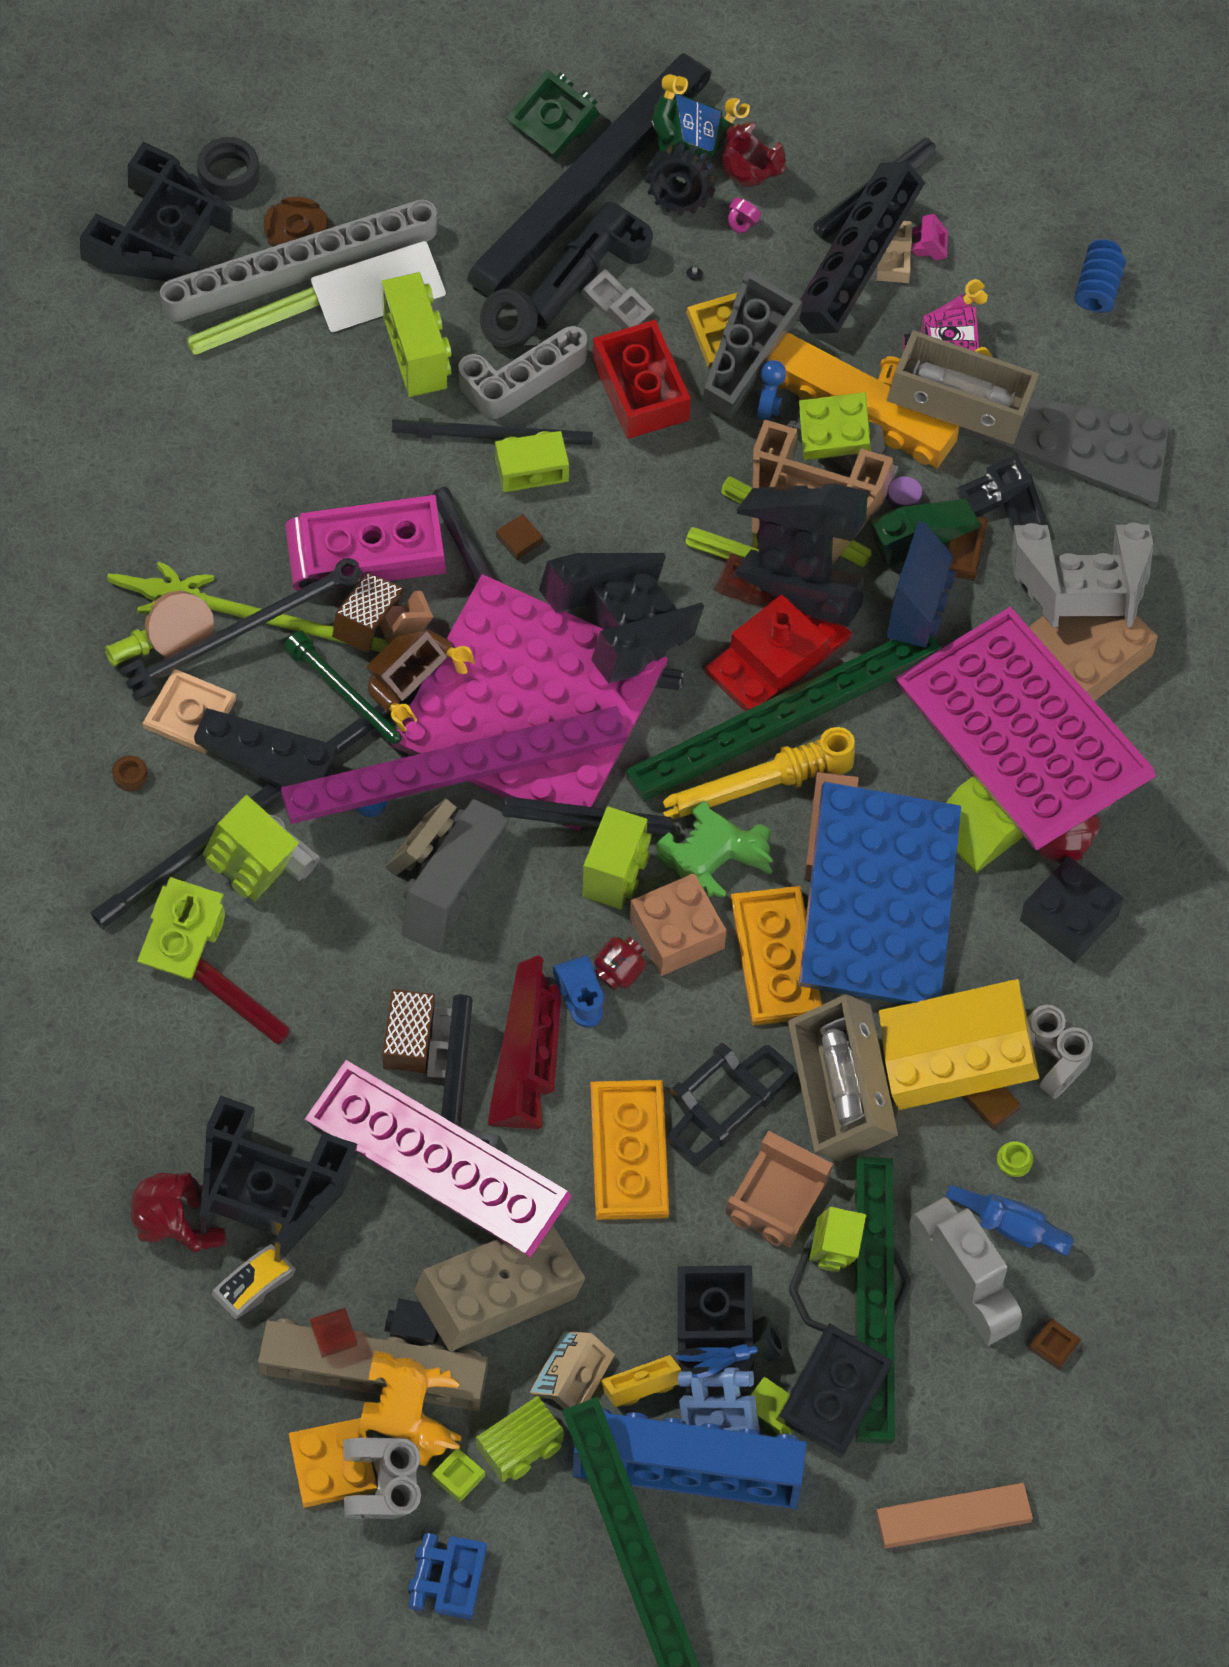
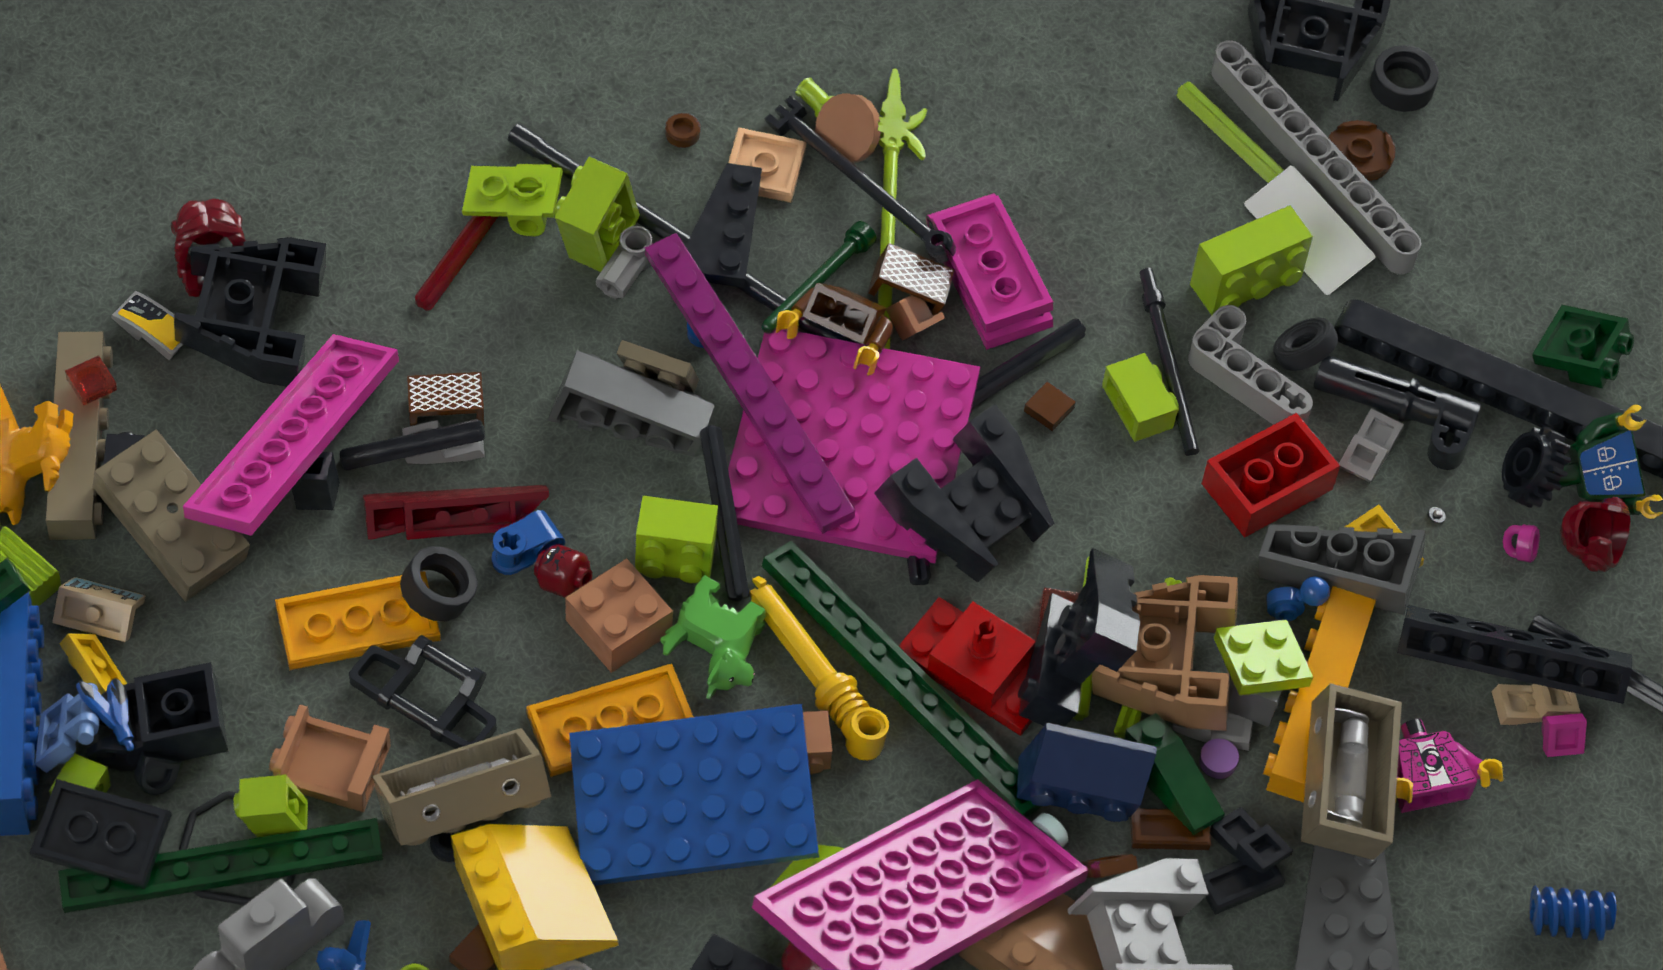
camera: 75 degrees right, 5 degrees down
none -> black tyre [400,546,478,622]
none -> light aqua tile [1031,813,1068,847]
none -> reddish brown tile [1081,854,1138,878]

